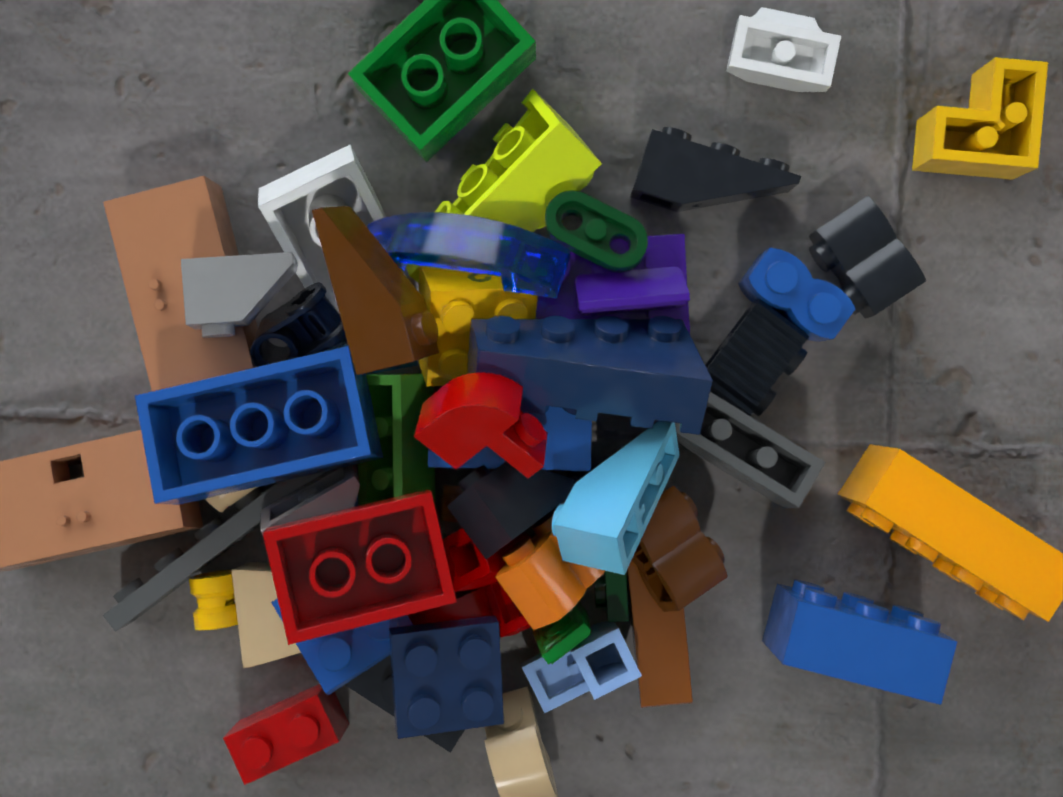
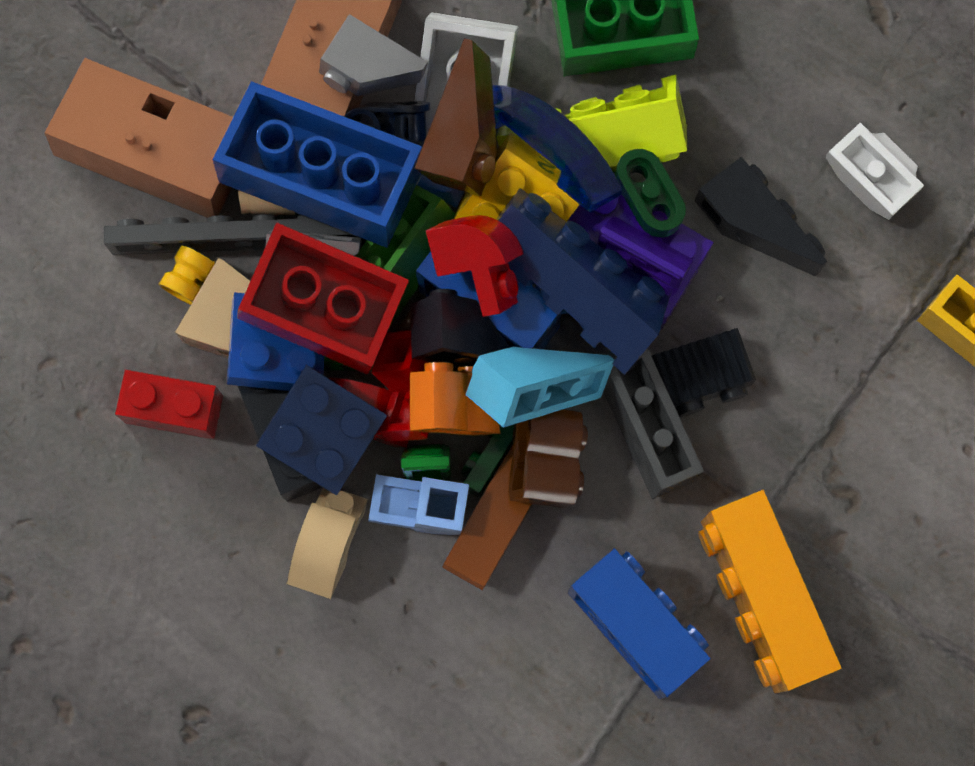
camera: 35 degrees right, 10 degrees down
blue brick [738,248,855,342] -> none
black brick [809,196,926,319] -> none

